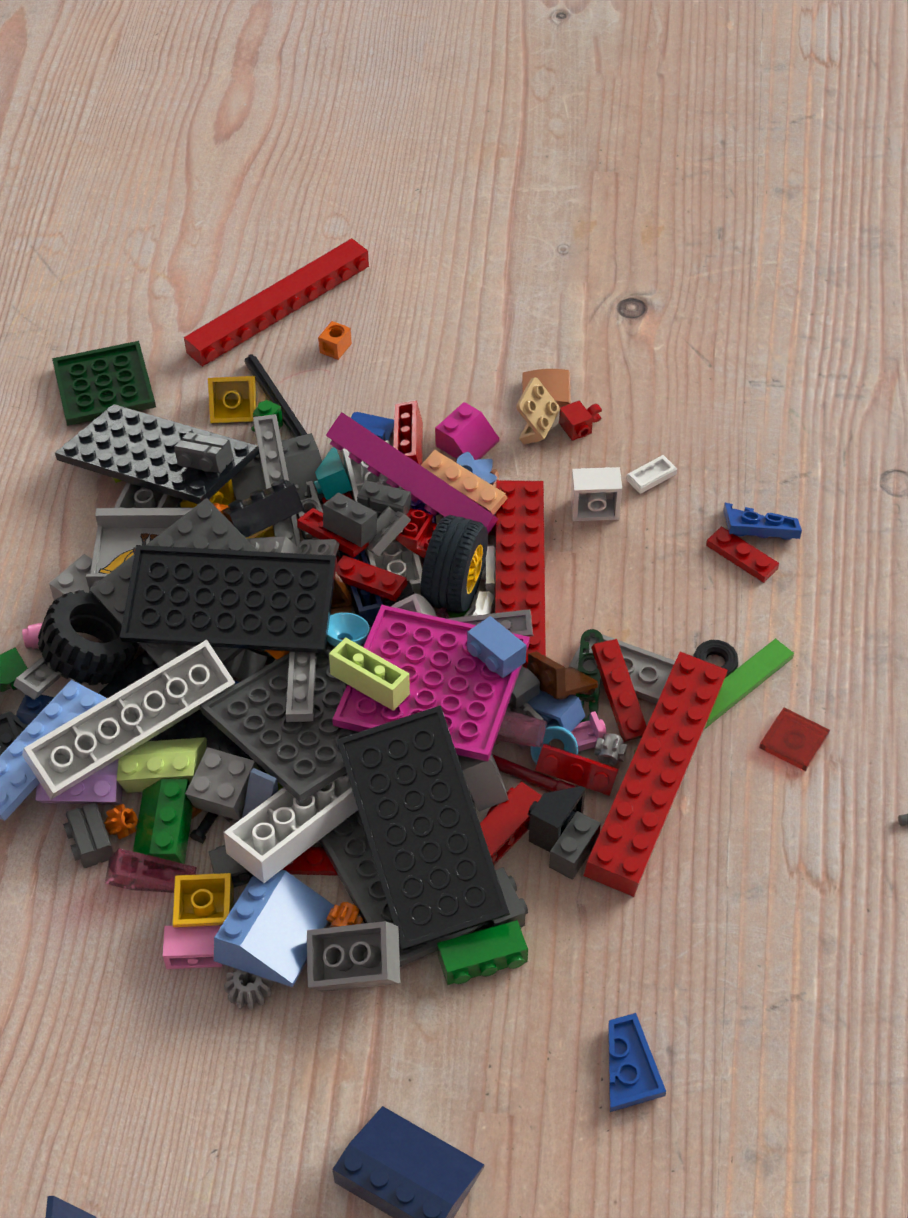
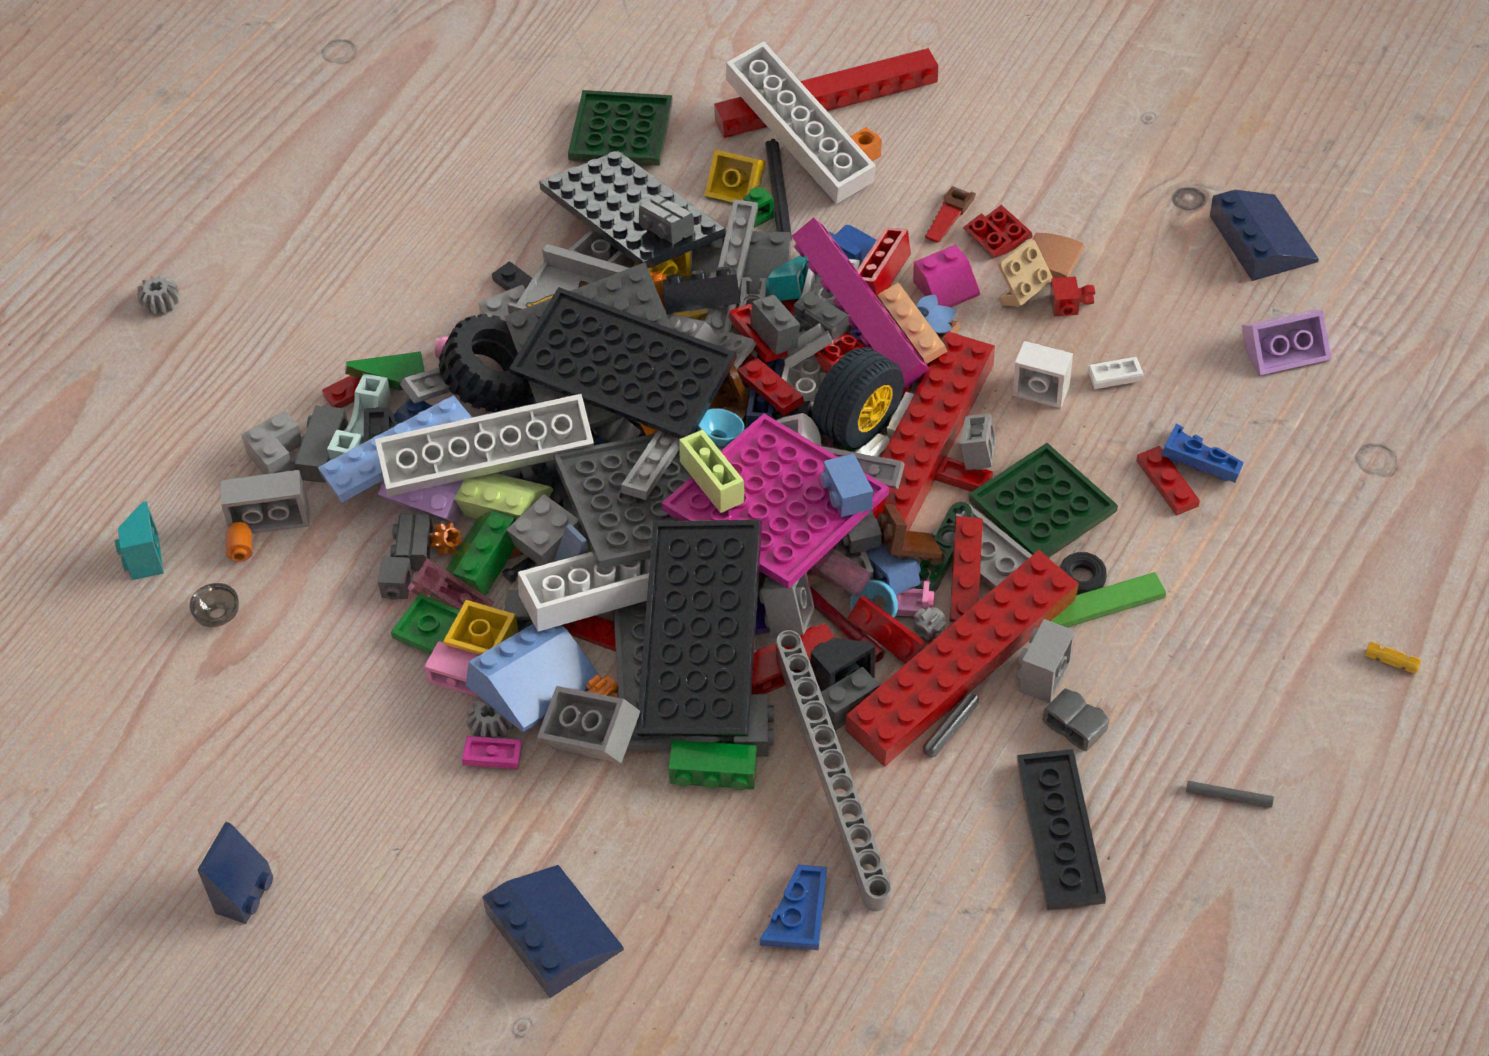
camera: 25 degrees right, 0 degrees up
clear red tile [759,707,830,771] -> none
none -> dark grey brick [378,557,413,600]
none -> green plate [391,593,460,655]
none -> dark pink plate [462,736,523,769]
none -> black plate [492,261,533,291]
none -> white brick [726,41,876,204]
none -> light grey beam [776,630,891,911]
none -> dark grey axle [923,692,979,758]
none -> piece [925,186,976,243]
none -> red tile [935,456,993,492]
none -> light grey brick [960,413,996,470]
none -> red slope [963,205,1033,257]
none -> dark green plate [969,443,1118,558]
none -> light grey brick [1017,619,1075,703]
none -> black plate [1017,749,1106,910]
none -> dark grey brick [1042,688,1109,752]
none -> dark blue slope [1210,190,1319,281]
none -> lavender slope [1241,310,1331,375]

